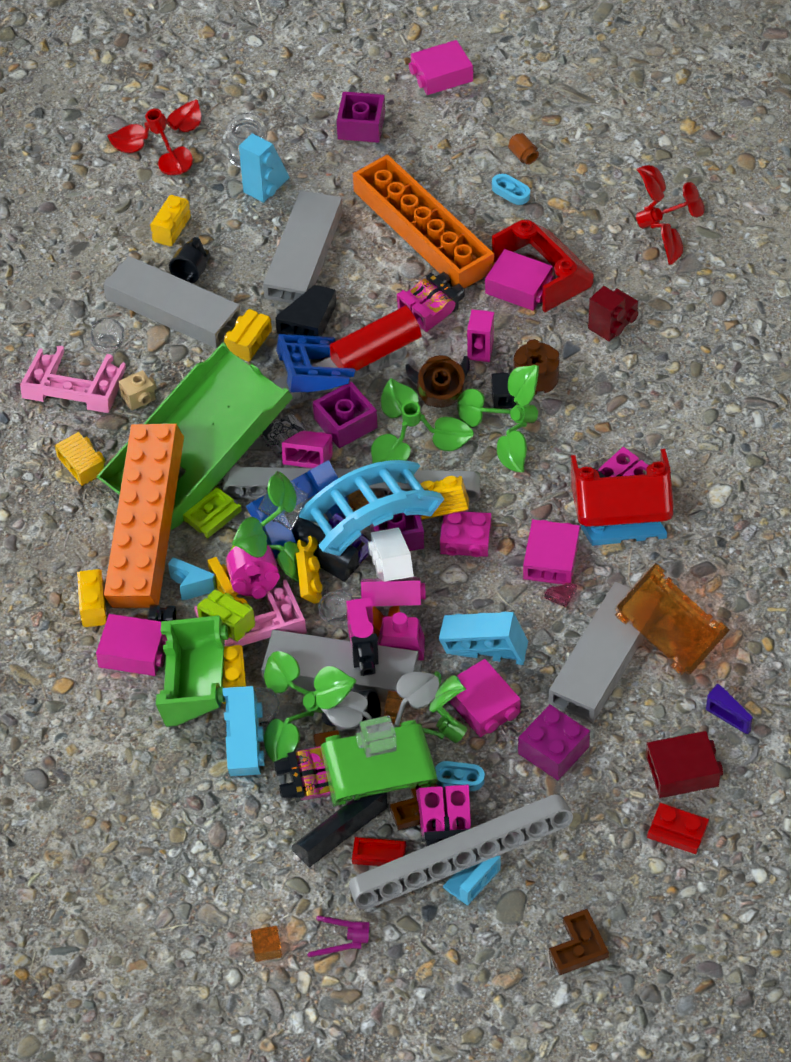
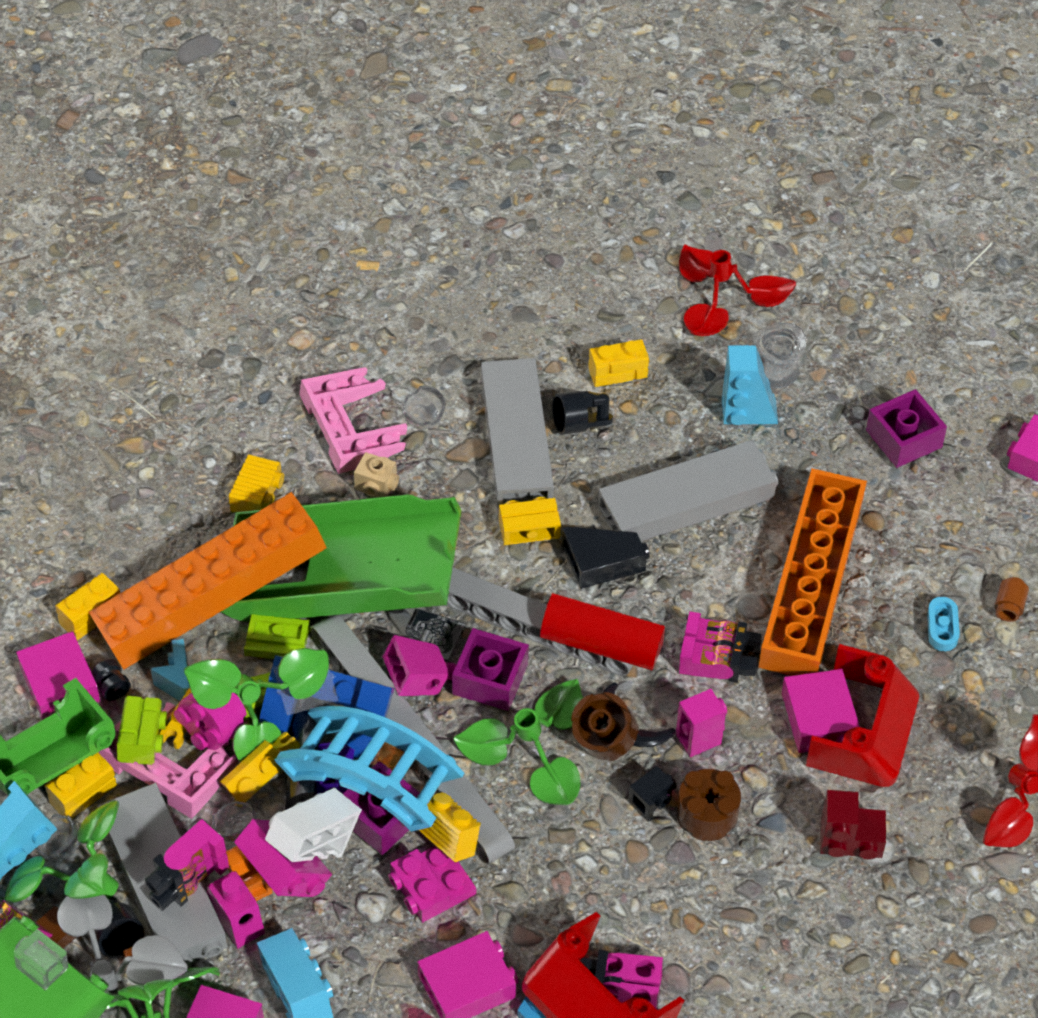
camera: 50 degrees right, 0 degrees up
blue wedge [276,334,355,392] -> none
bright green plant [457,365,539,472] -> none

